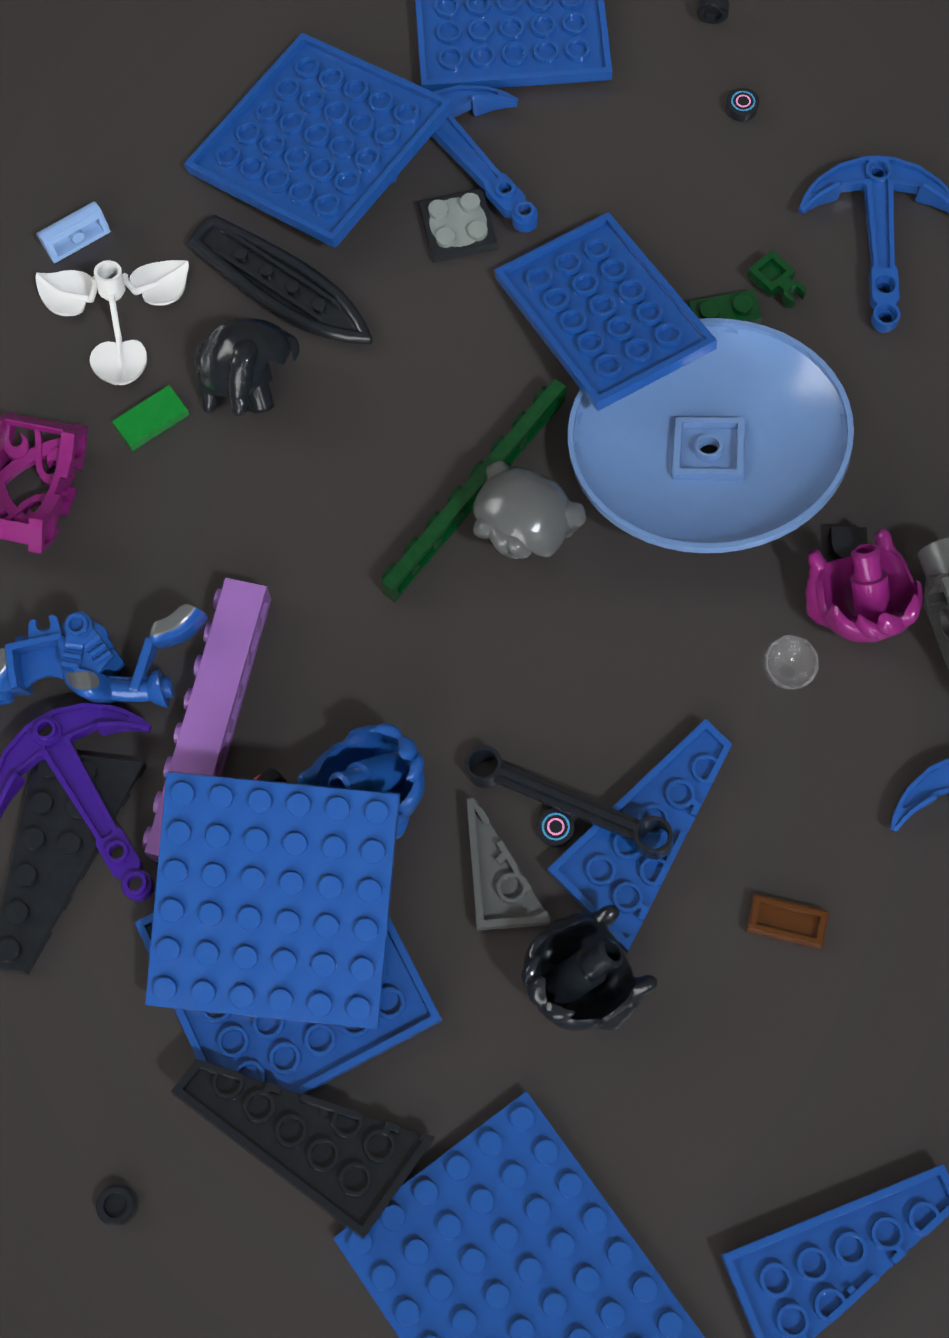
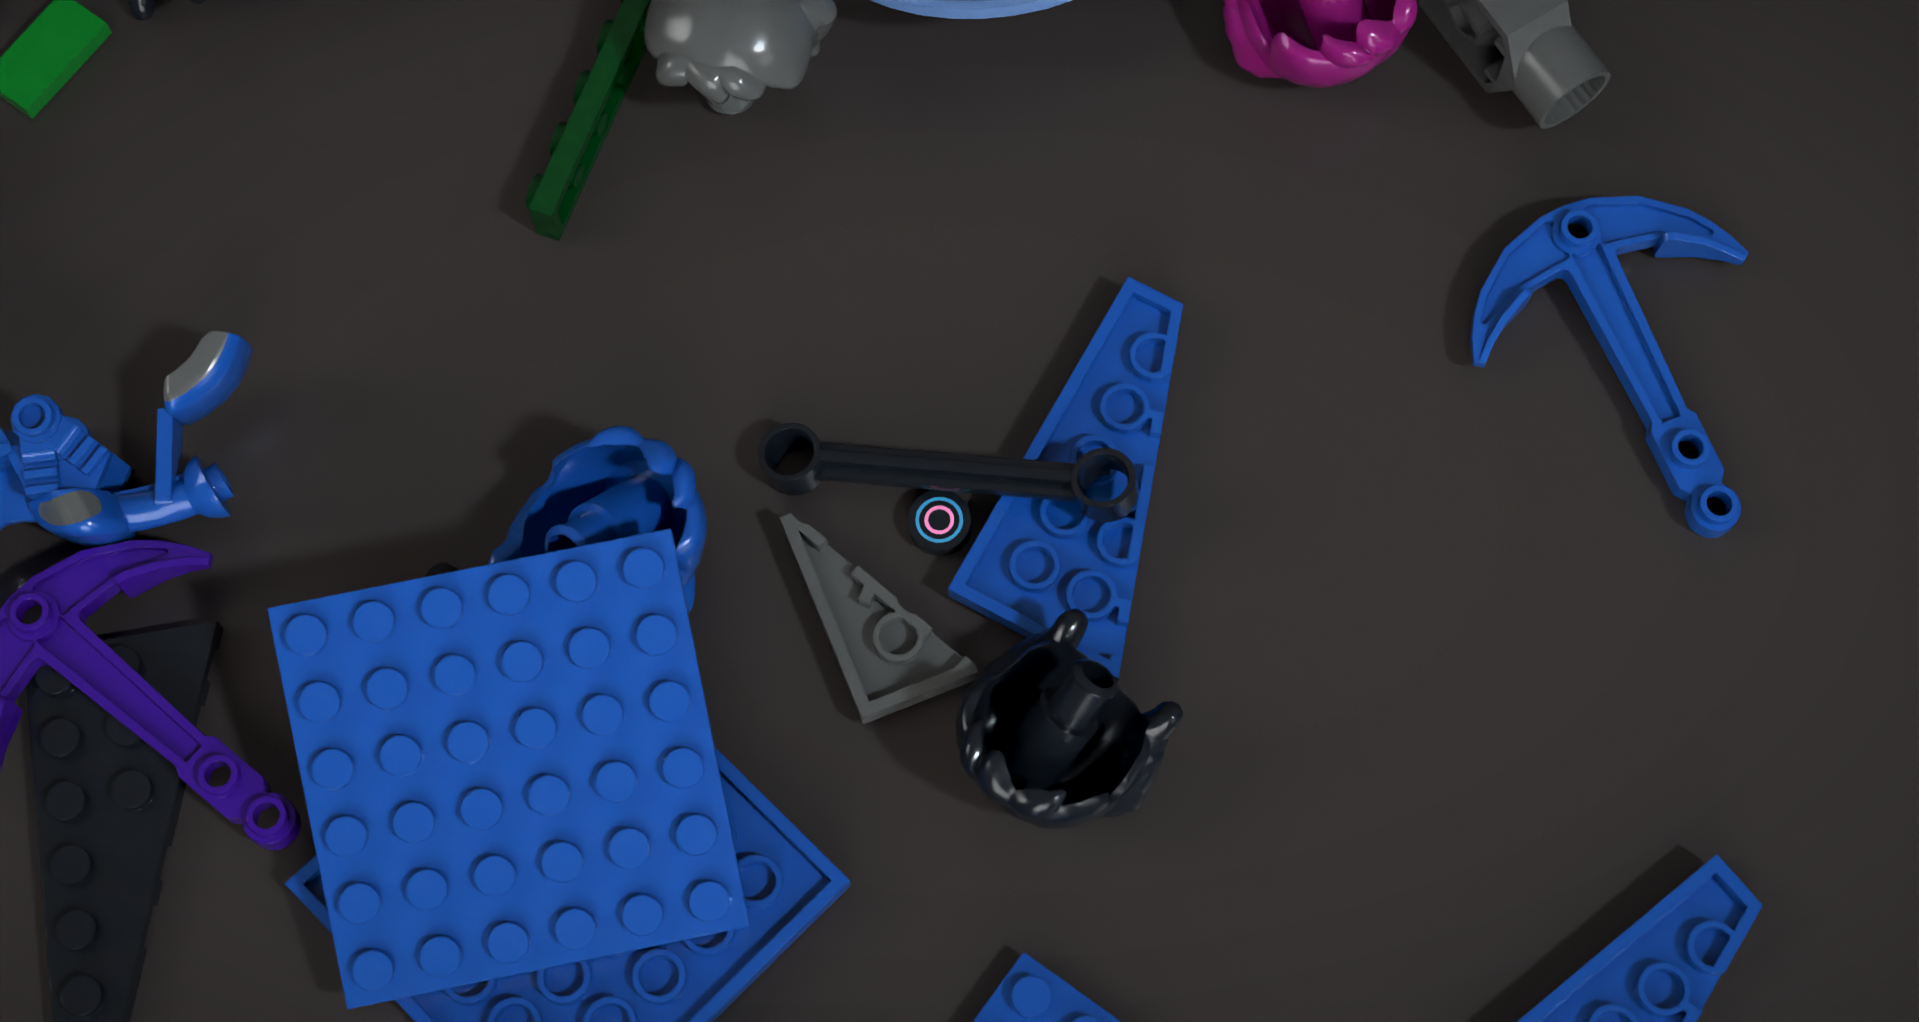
camera: 20 degrees left, 0 degrees up
medium lavender brick [142,578,271,862] -> none
reddish brown tile [745,893,829,950] -> none
clear hair [763,634,819,690] -> none

